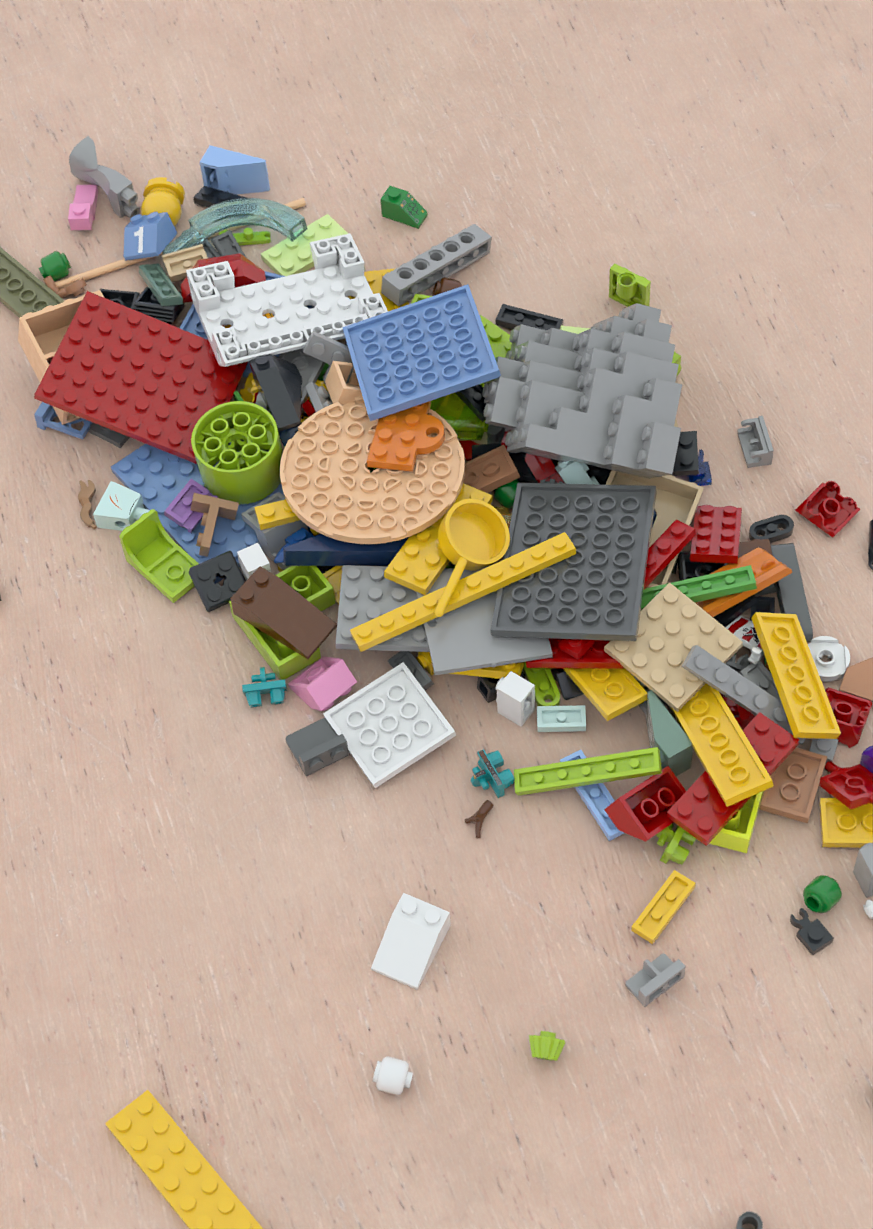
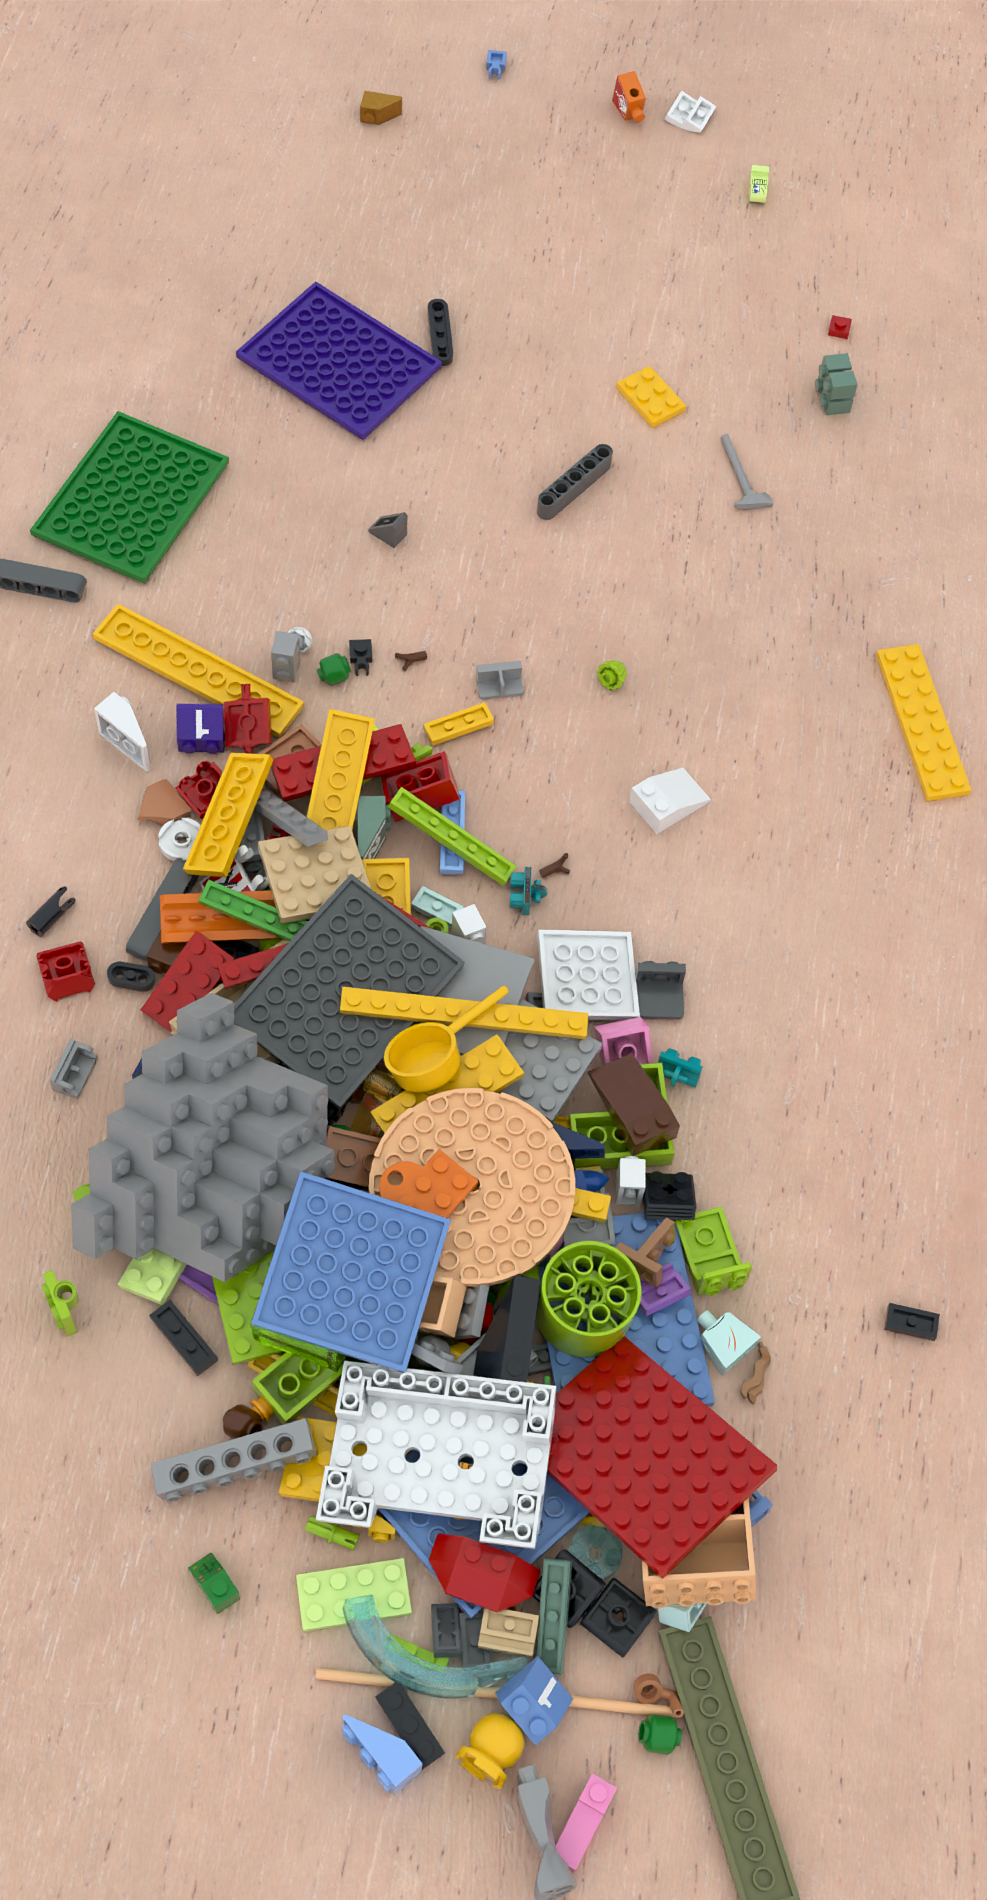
camera: 160 degrees left, 5 degrees up
white head [372,1056,413,1095] -> none
none -> reddish brown bar [395,651,427,671]

